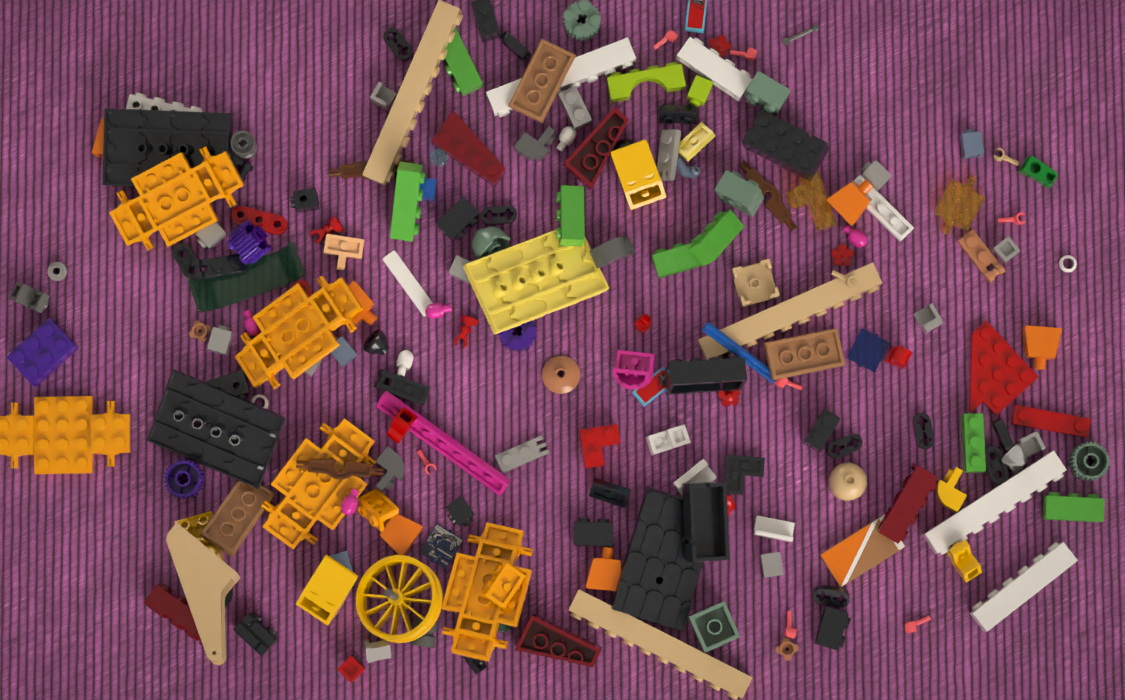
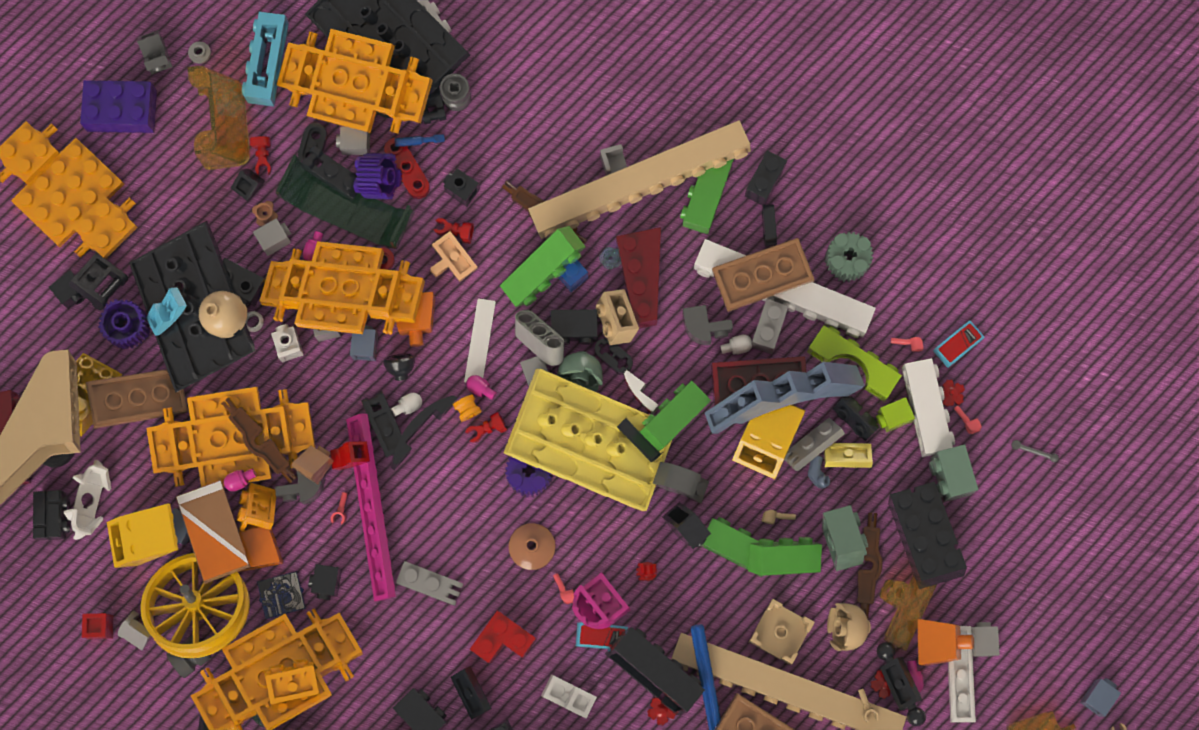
camera: 50 degrees right, 5 degrees down
black beam [383,28,412,61] -> none
none -> black brick [49,270,86,309]
none -> white piece [64,460,112,540]
none -> black plate [69,253,128,310]
none -> medium azure slope [146,287,187,336]
none -> tile [176,480,250,584]
none -> clear yellow windscreen [188,66,250,170]
none -> tan cylinder [199,291,247,338]
none -> black slope [231,168,265,202]
none -> medium azure brick [242,12,289,107]
none -> red piece [250,136,271,176]
none -> white brick [271,324,304,362]
none -> medium nougat slope [291,446,334,484]
none -> black slope [391,395,457,470]
none -> blue piece [395,134,445,147]
none -> light orange wheel [453,395,482,422]
none -> light grey beam [515,310,564,366]
none -> coral hand [553,573,574,604]
none -> tan brick [595,289,639,345]
none -> black piece [617,418,664,462]
none -> white slope [624,370,658,415]
none -> black piece [662,502,711,549]
none -> sand blue arch [705,362,865,434]
none -> tan hand [762,510,796,525]
none -> tan cylinder [827,603,871,651]
none -> black plate [876,642,926,727]

